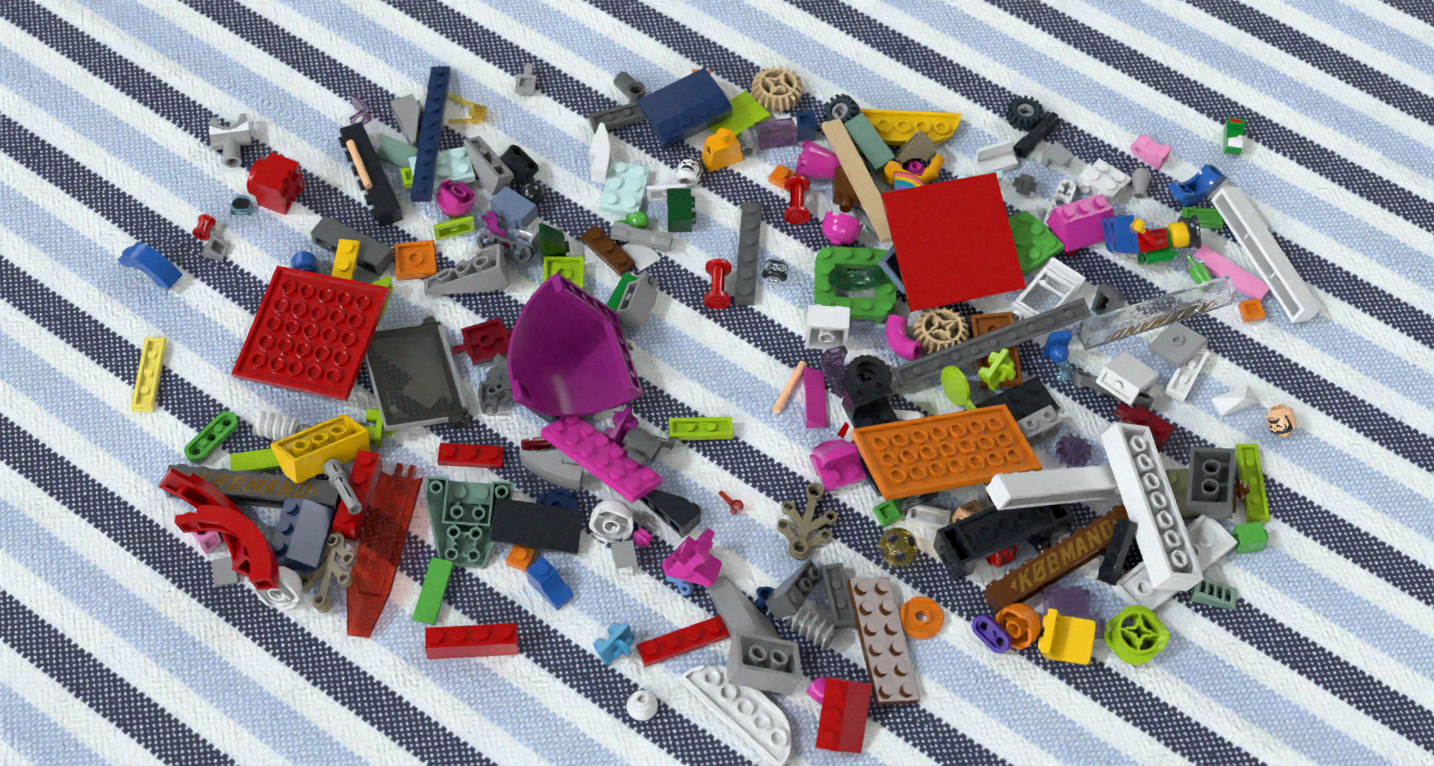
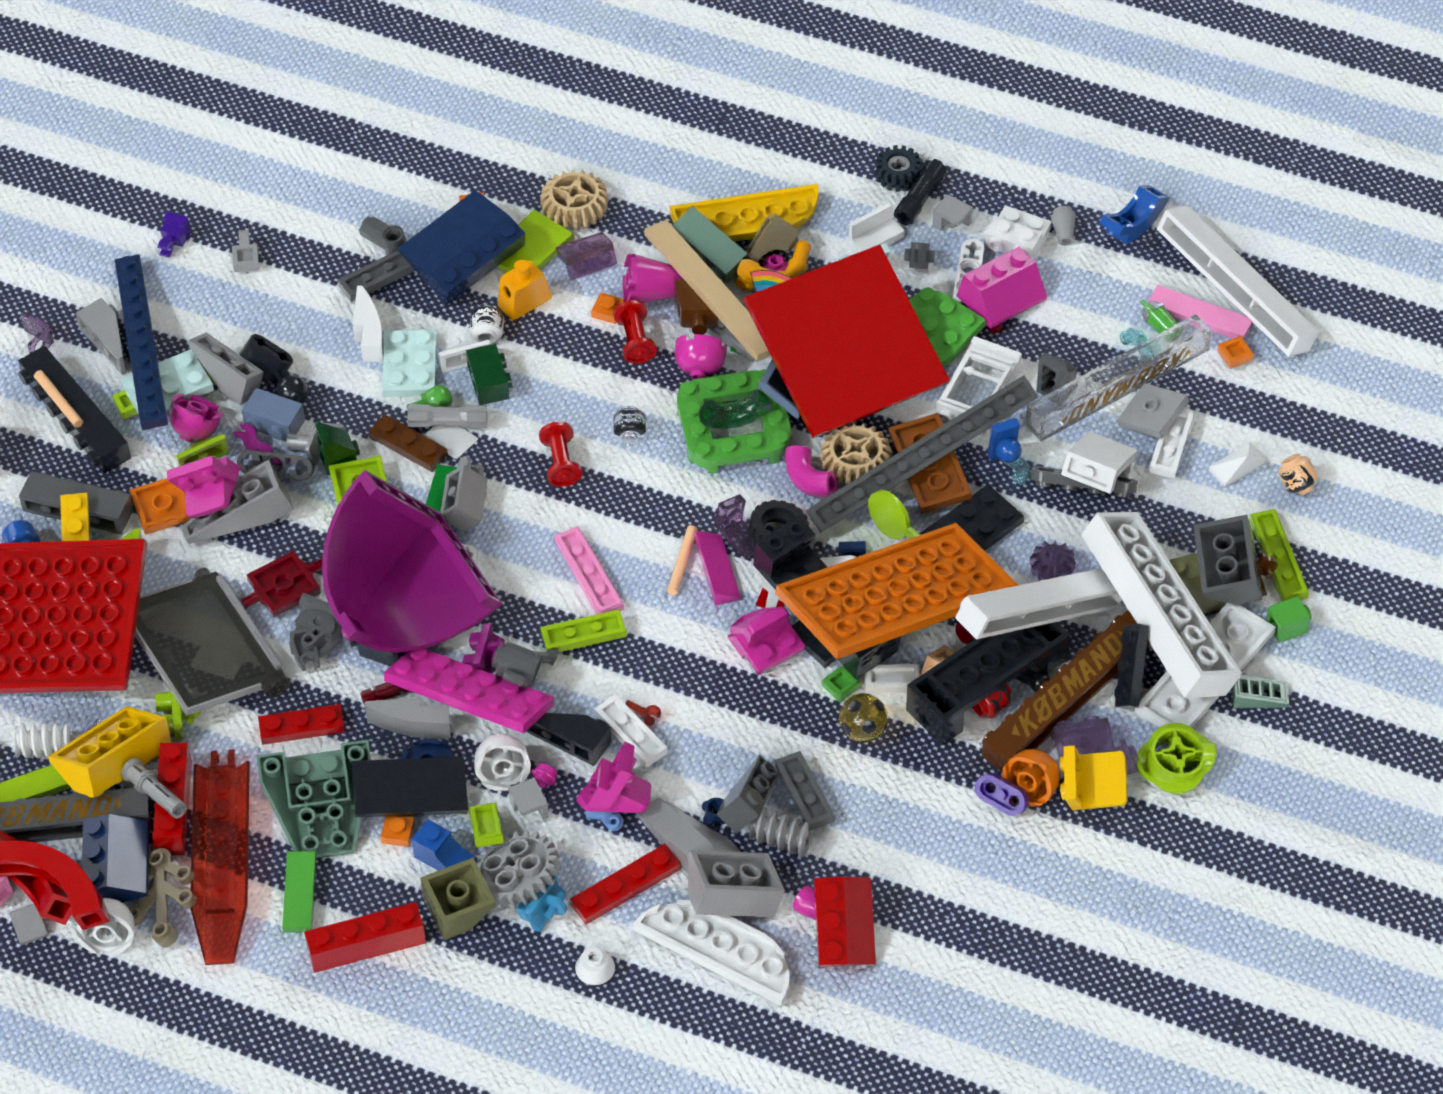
camera: 10 degrees left, 5 degrees down
sand green slope [377,136,418,168] -> none
clear yellow plant [447,93,487,124] -> none
dark grey plate [734,201,762,306] -> none
light grey cone [740,129,758,158] -> none
dark tan plant [777,482,837,560] -> none
dark blue panel [796,111,817,142] -> none
white brick [805,304,850,351] -> none
black bush [823,94,861,124] -> none
plate [846,577,920,706] -> none
orange tile [899,596,944,640] -> none
lime hips [978,348,1016,391] -> none
light grey brick [1016,405,1062,447] -> none
piece [1101,215,1202,265] -> none
dark red hinge [1114,403,1175,453] -> none
bright pink leg [1131,134,1172,170] -> none
bright green tile [1181,207,1223,229] -> none
green leg [1223,117,1245,155] -> none
none -> dark purple piece [157,212,191,258]
none -> dark pink piece [167,456,241,518]
none -> olive slope [420,857,496,940]
none -> lime tile [469,802,504,848]
none -> light grey gear [477,830,561,910]
none -> bright pink tile [554,526,624,614]
none -> white plate [594,694,668,768]
none -> dark blue tile [838,541,866,557]
none -> clear light blue arm [1119,328,1152,358]

